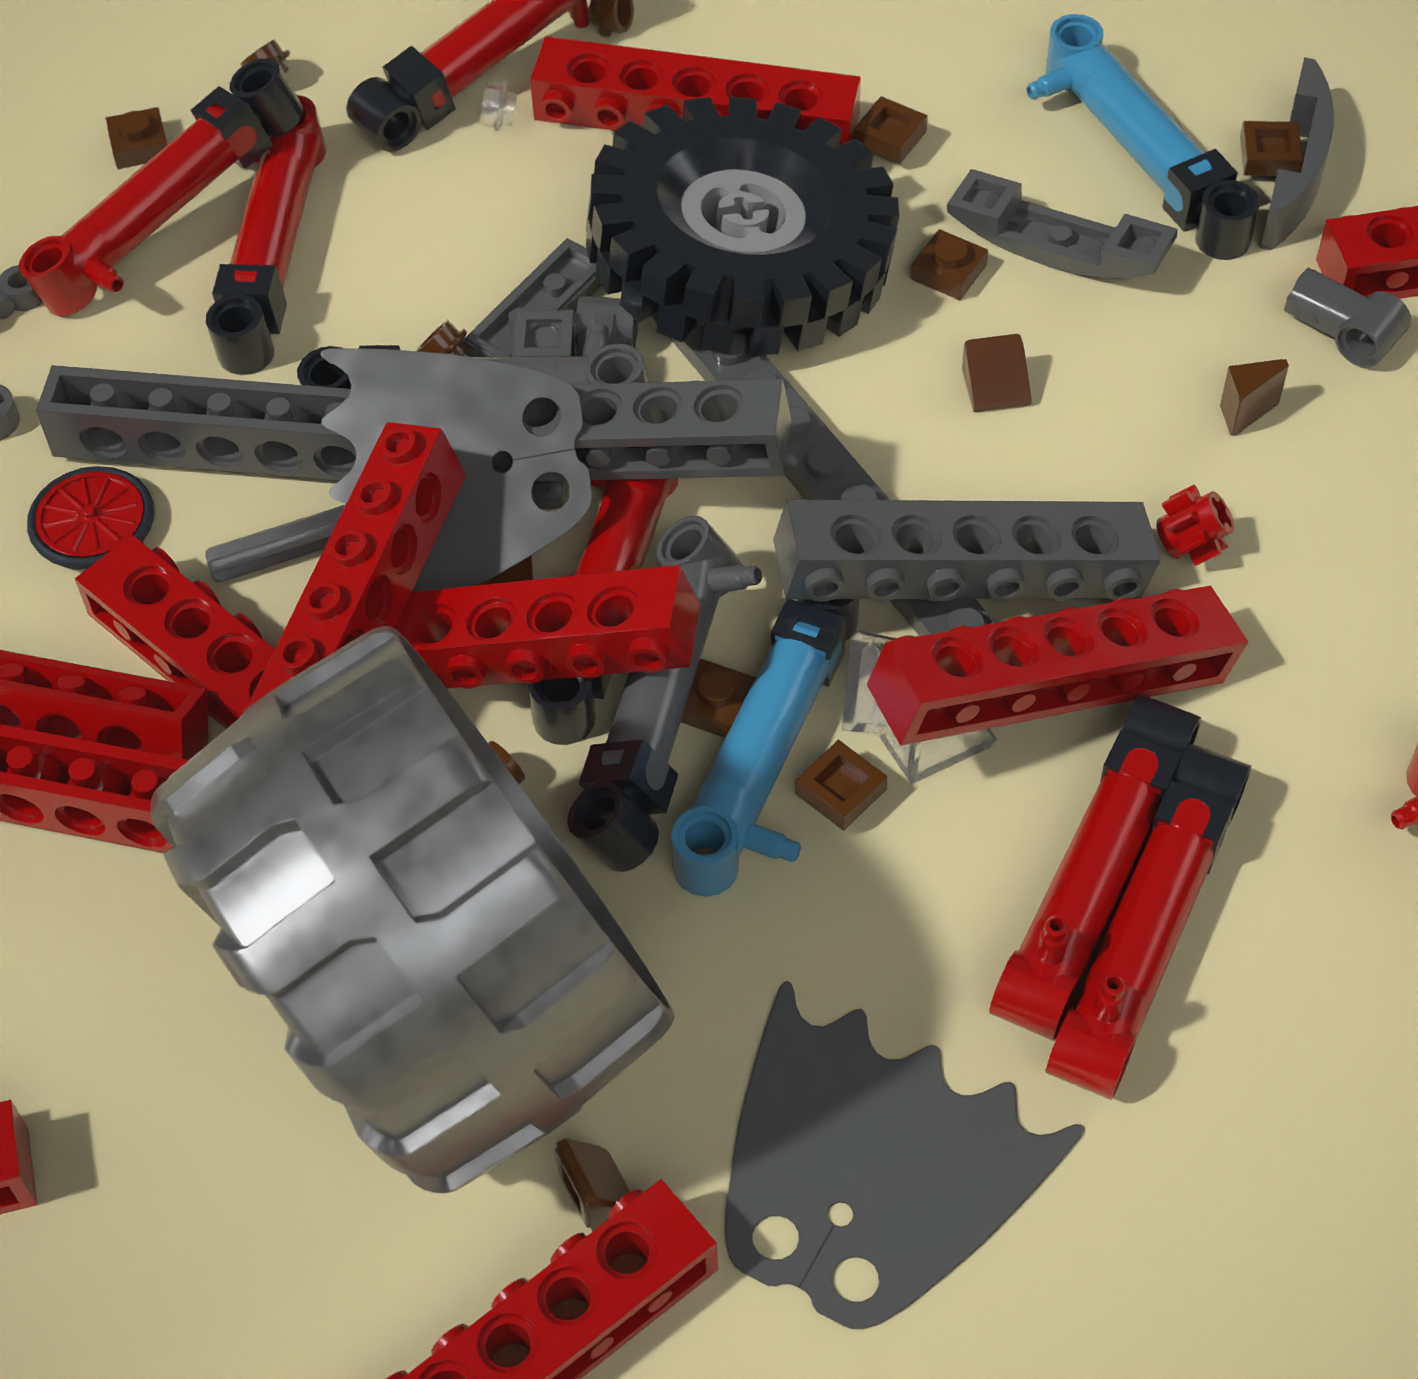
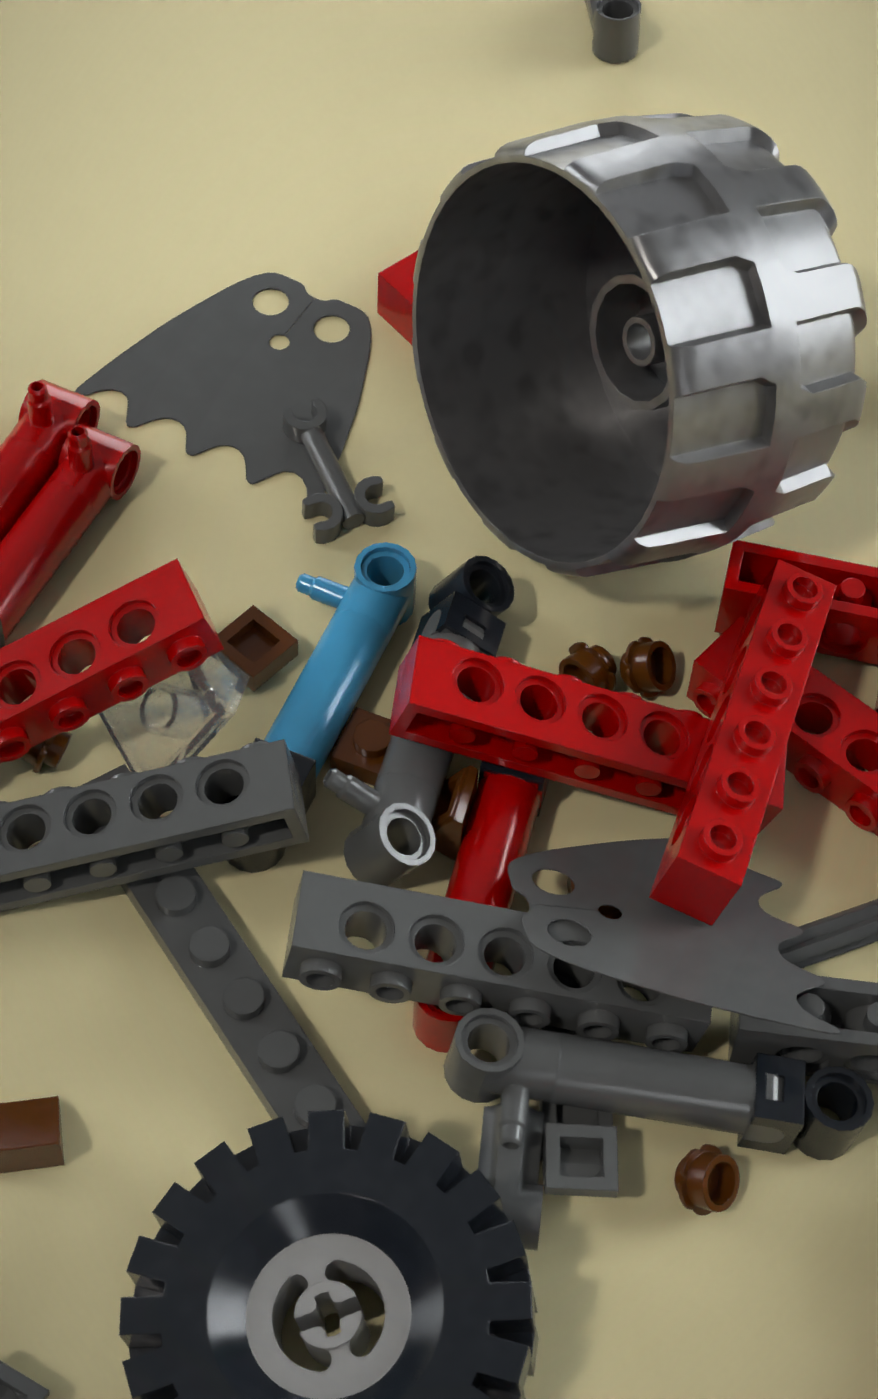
camera: 175 degrees right, 0 degrees up
dark grey tile [462,238,601,357] -> none
reddish brown plate [911,229,988,301] -> none
none -> dark grey bar [283,398,395,544]

